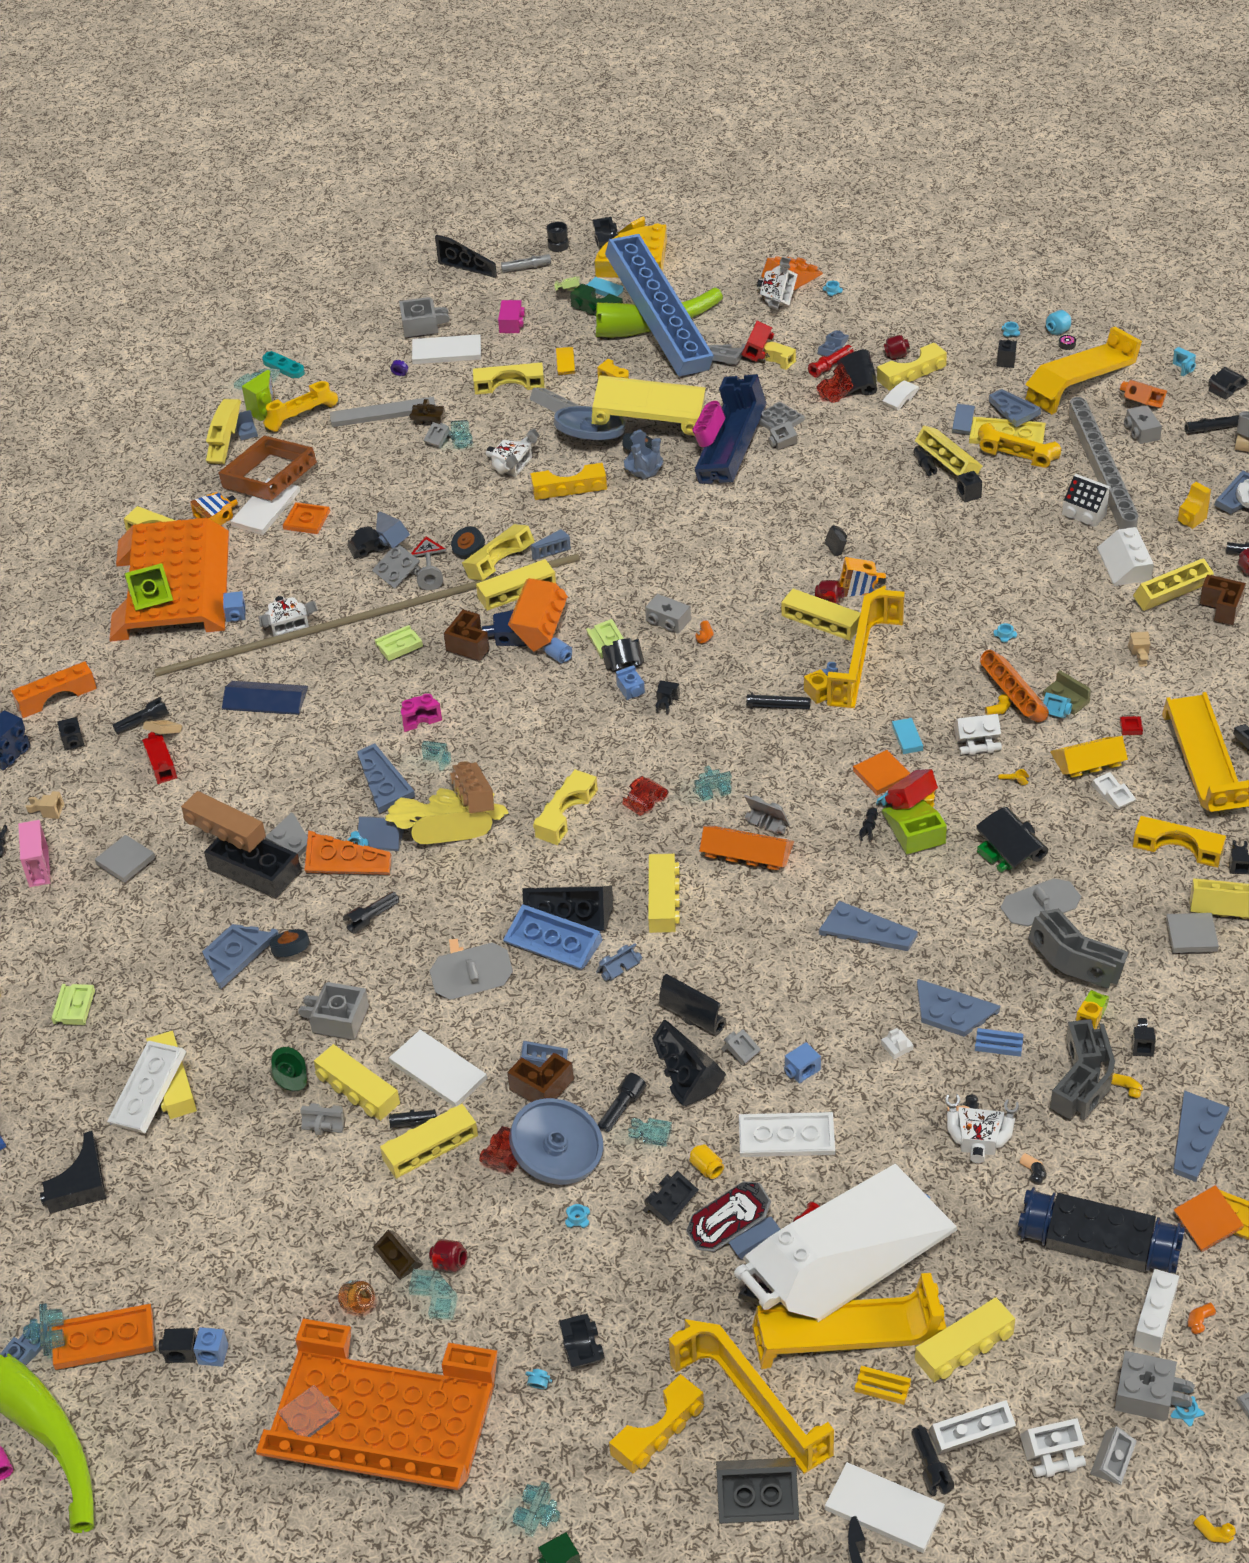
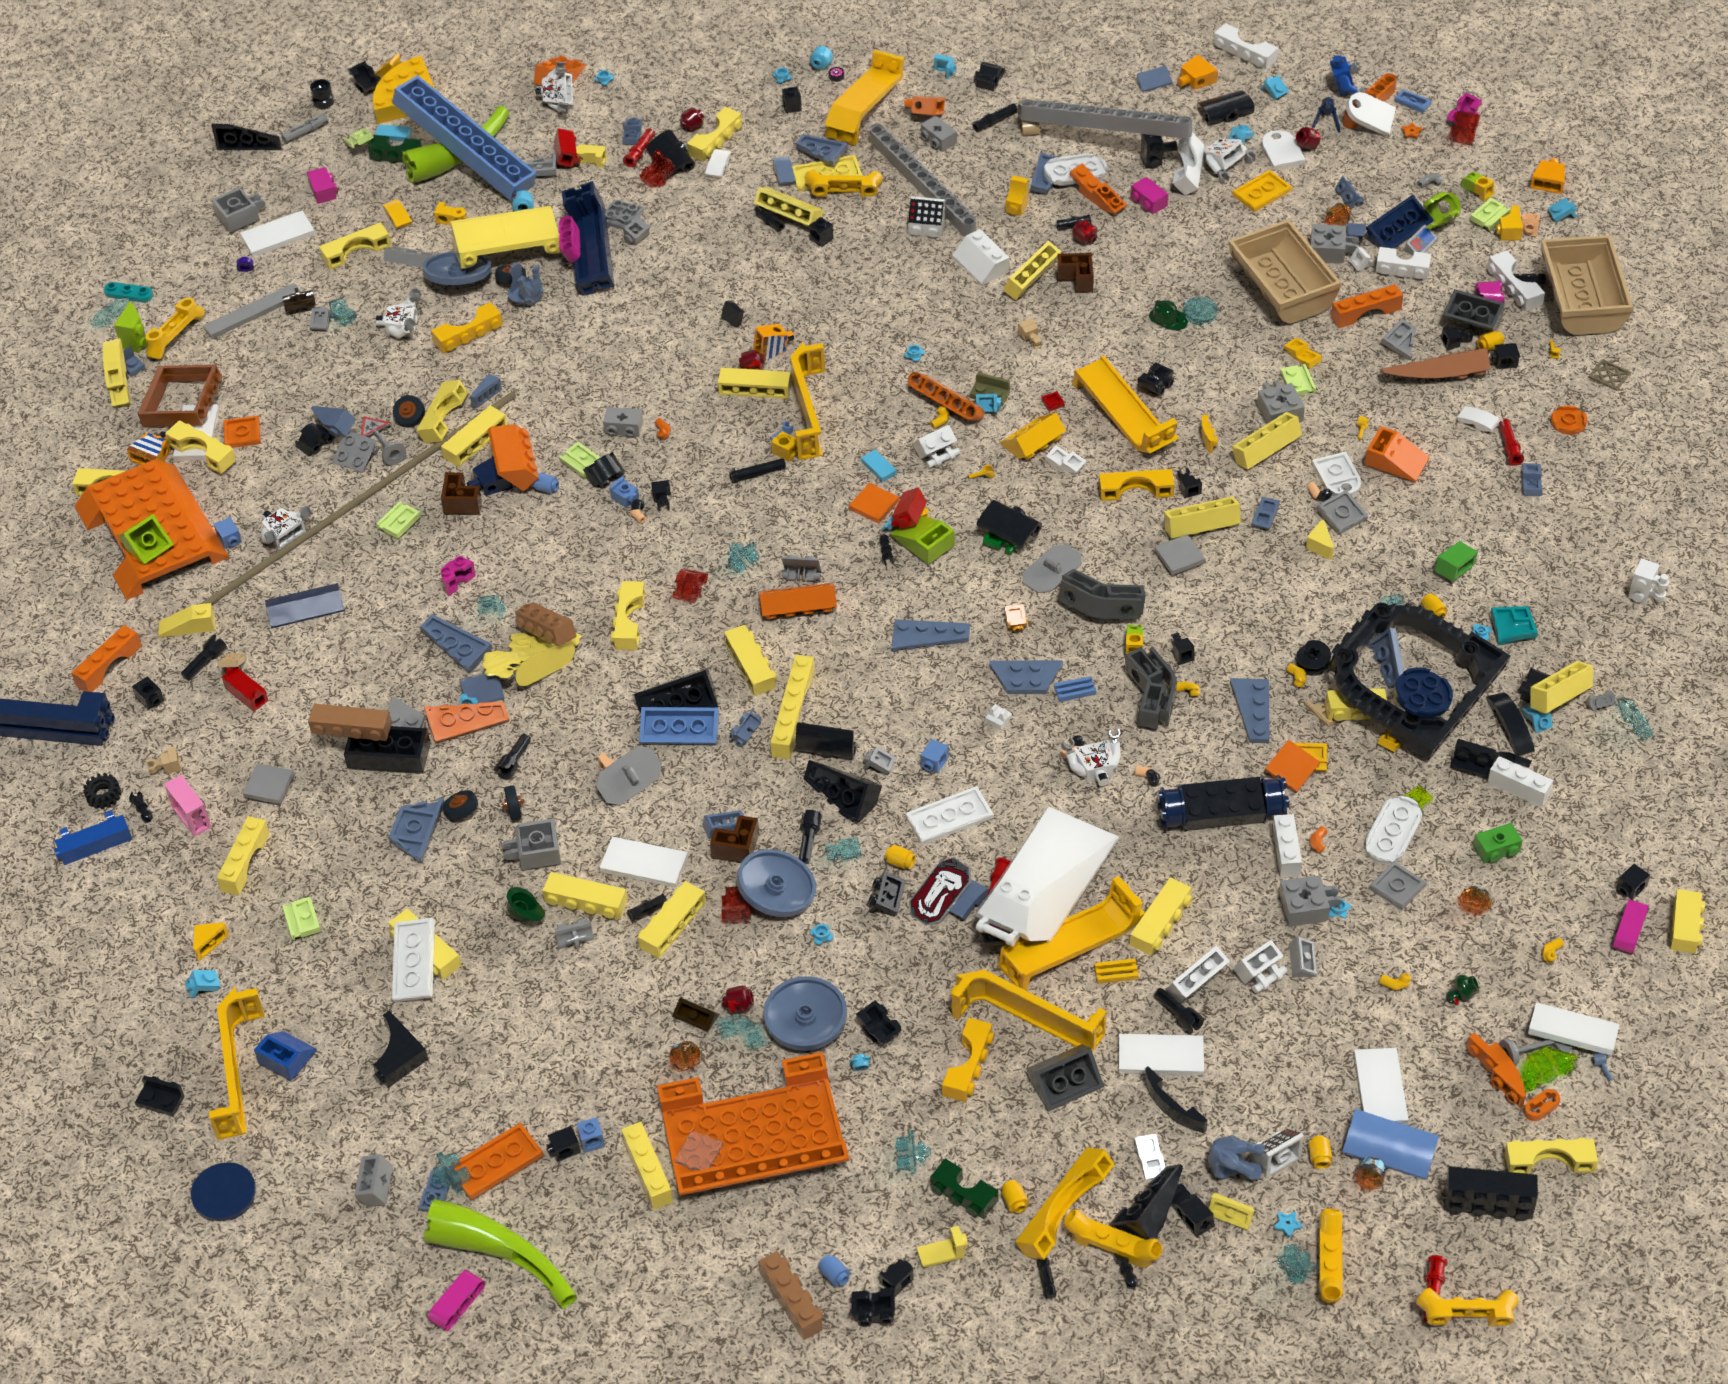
camera: 25 degrees left, 5 degrees up
none -> light yellow slope [158,603,215,637]
none -> light yellow arch [165,420,236,474]
none -> light yellow arch [217,816,270,895]
none -> black wheel [501,785,525,821]
none -> medium azure head [512,190,534,211]
none -> light yellow brick [621,1122,673,1210]
none -> arm [630,499,646,524]
none -> sand blue dish [764,976,847,1051]
none -> light yellow arch [770,655,815,759]
none -> bracket [1004,604,1028,632]

